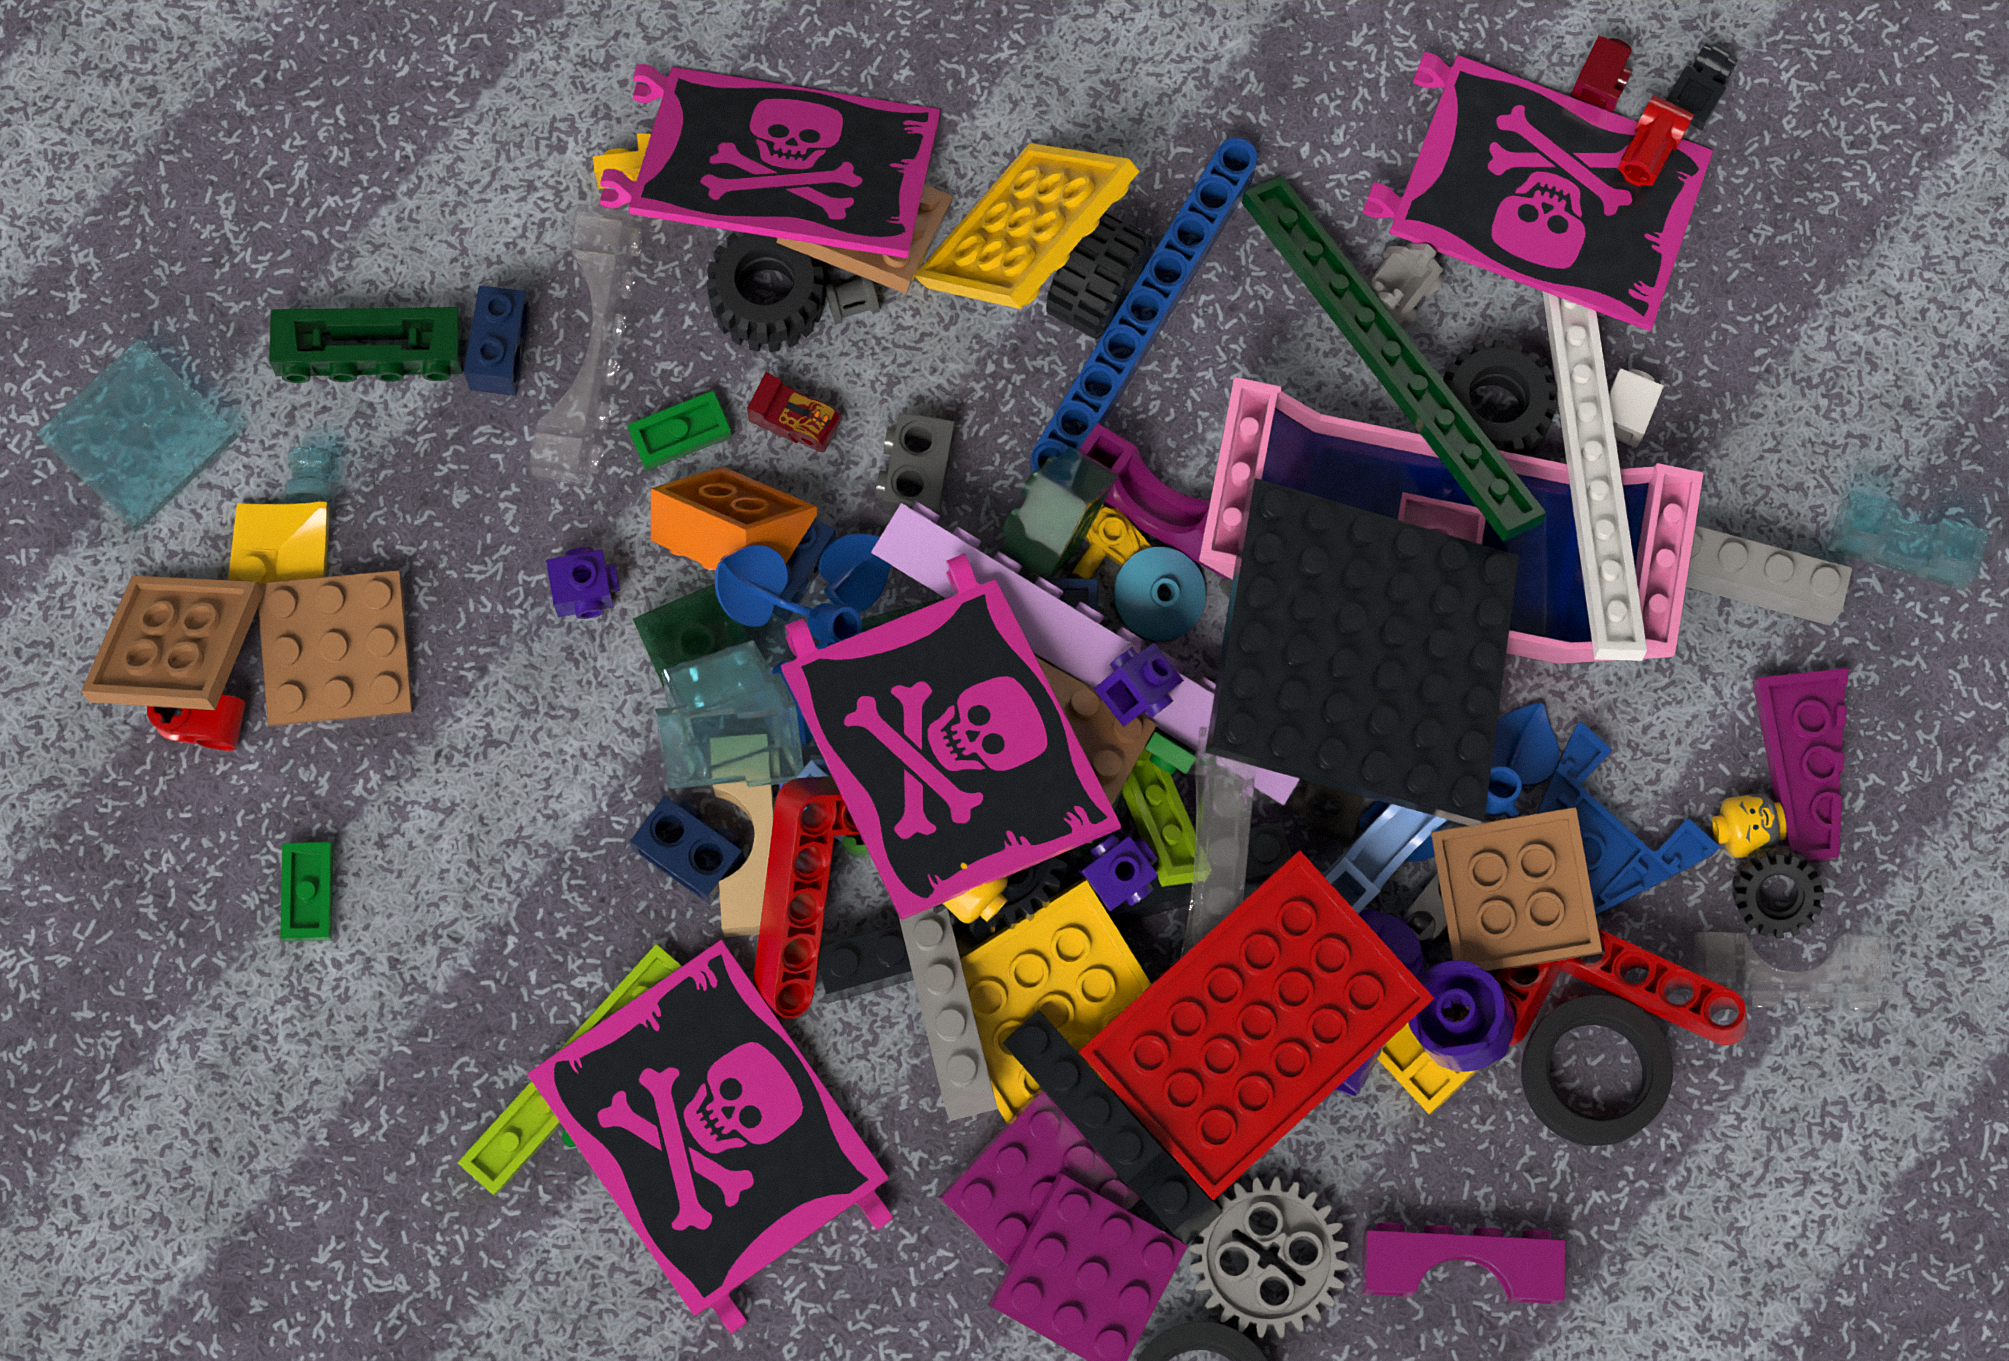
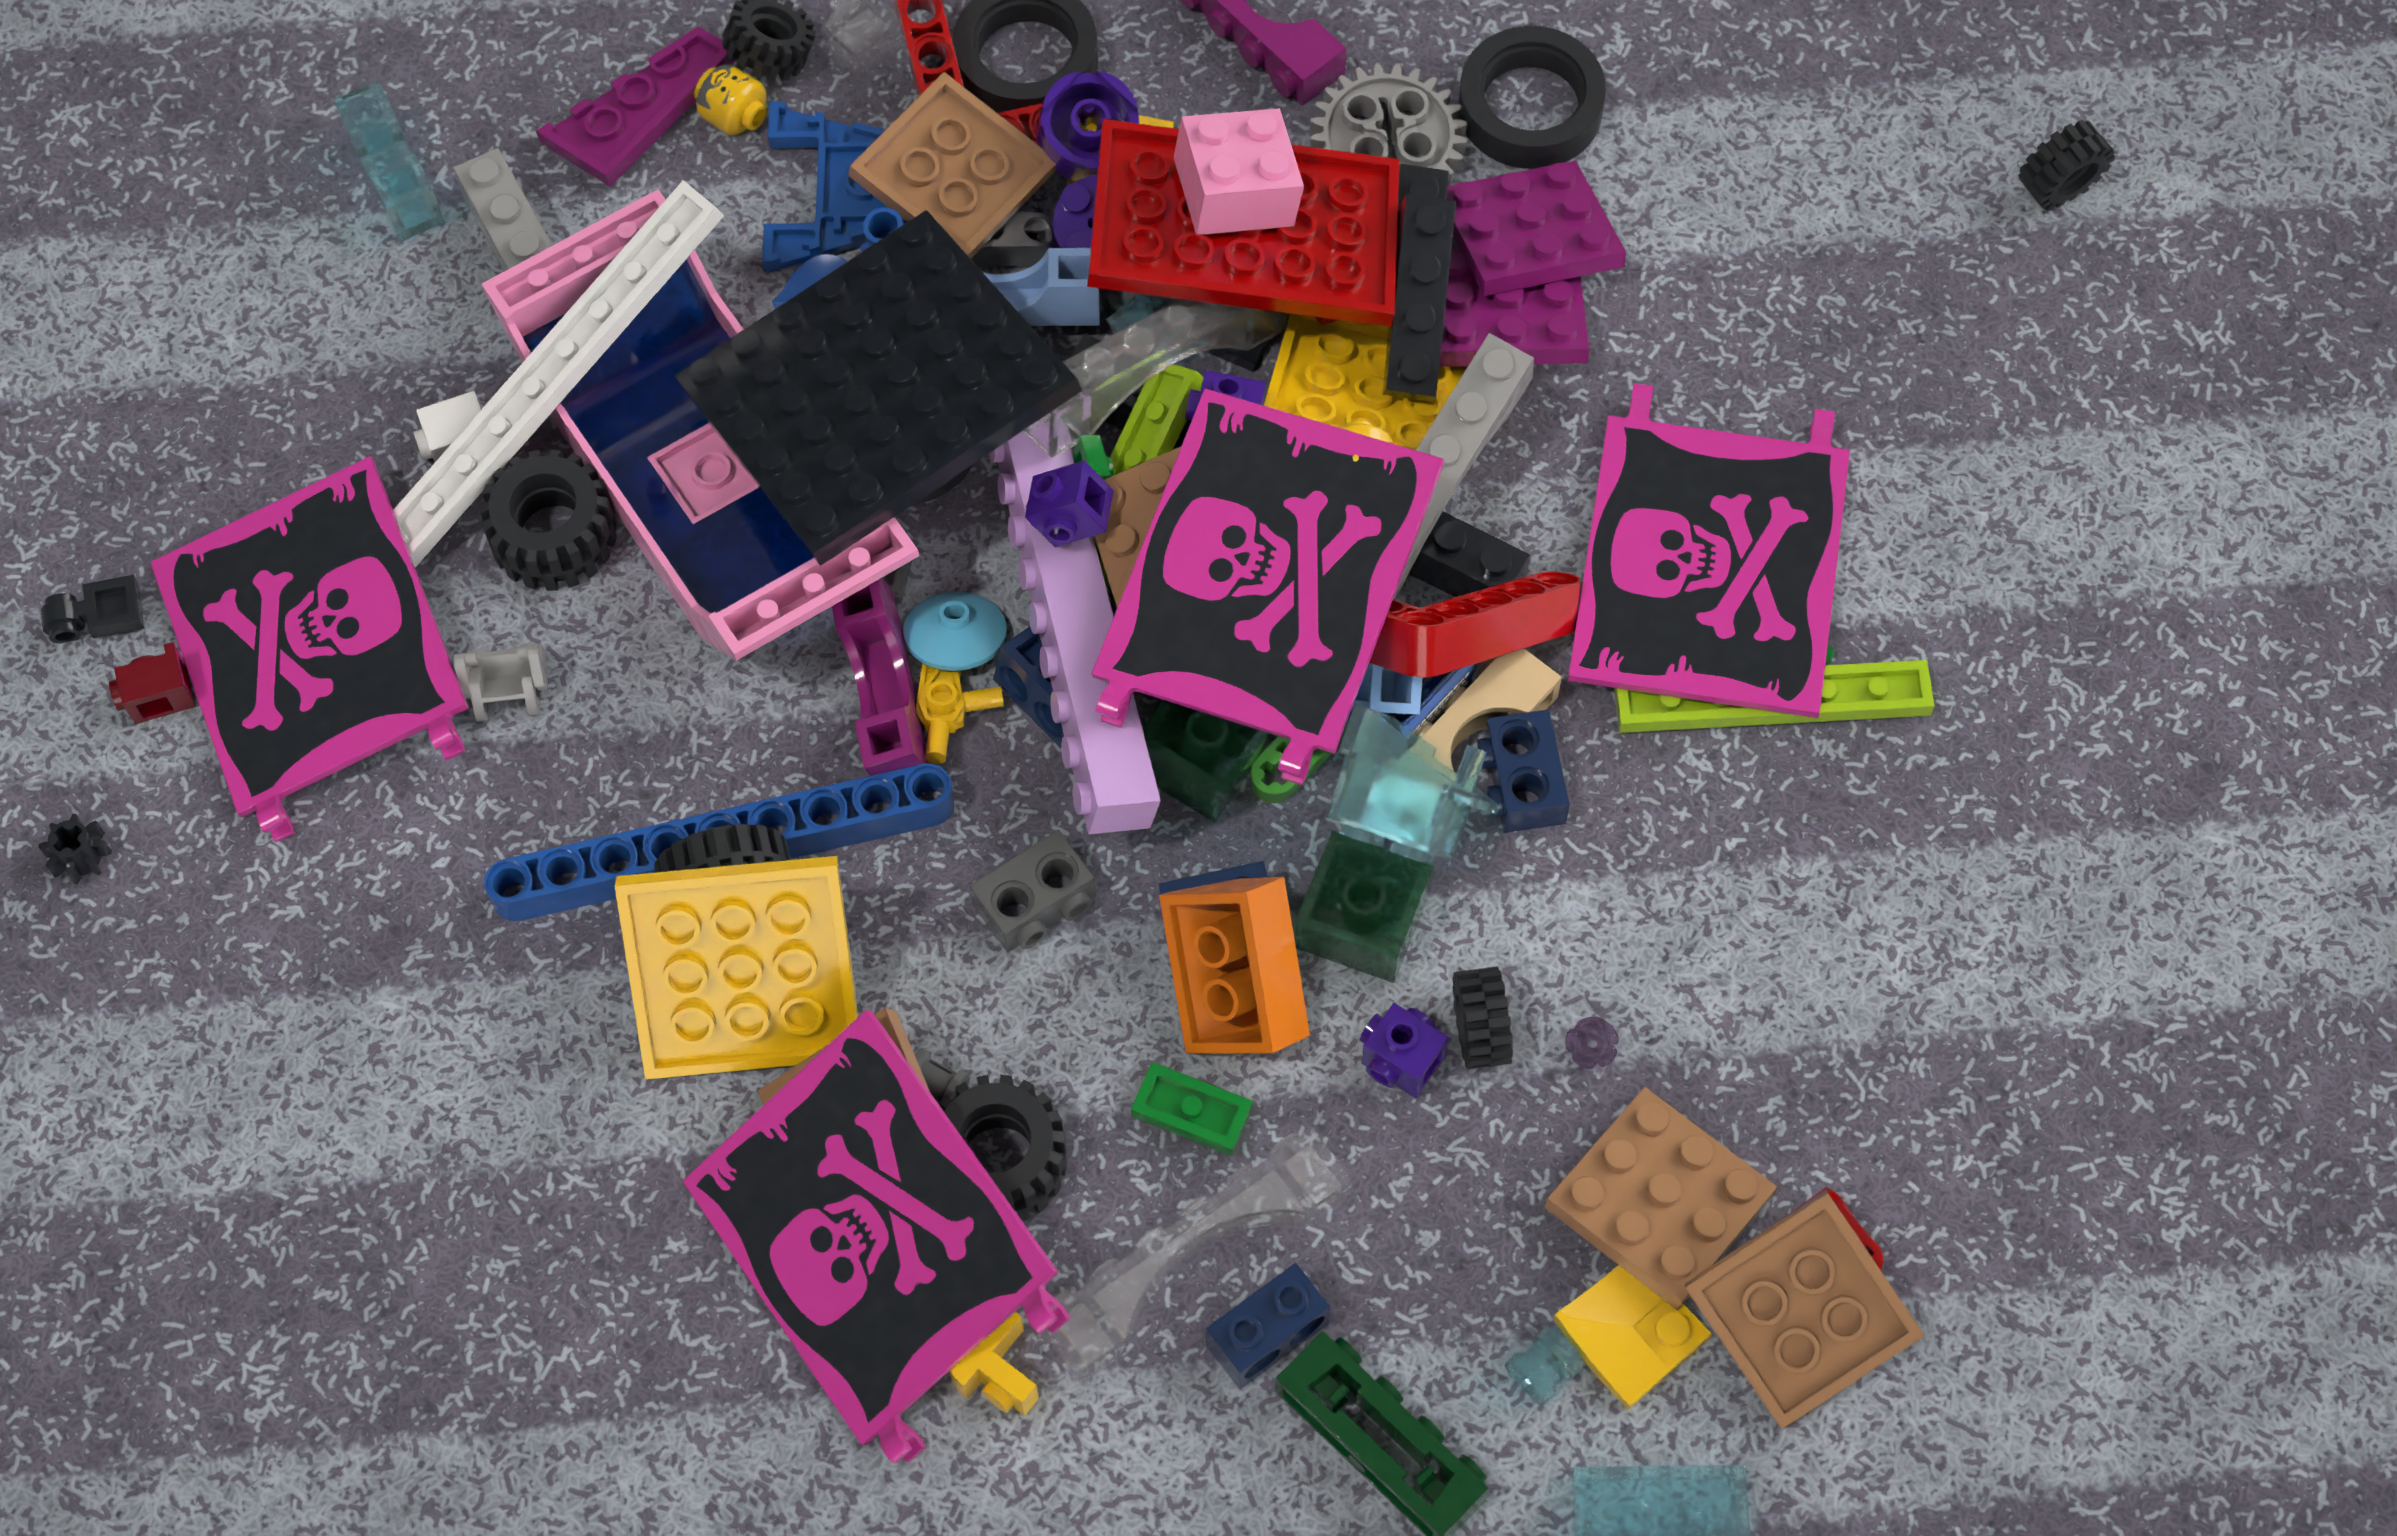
camera: 130 degrees left, 10 degrees down
green plate [280,842,333,942] -> none
blue plant [715,534,891,745] -> none
dark red leg [747,372,842,452] -> none
brick [999,447,1118,581] -> none
dark green plate [1242,176,1546,541] -> none
red piece [1618,94,1695,187] -> none
none -> bright pink brick [1174,108,1304,235]
none -> black tyre [1452,966,1513,1070]
none -> clear purple plate [1565,1017,1619,1069]

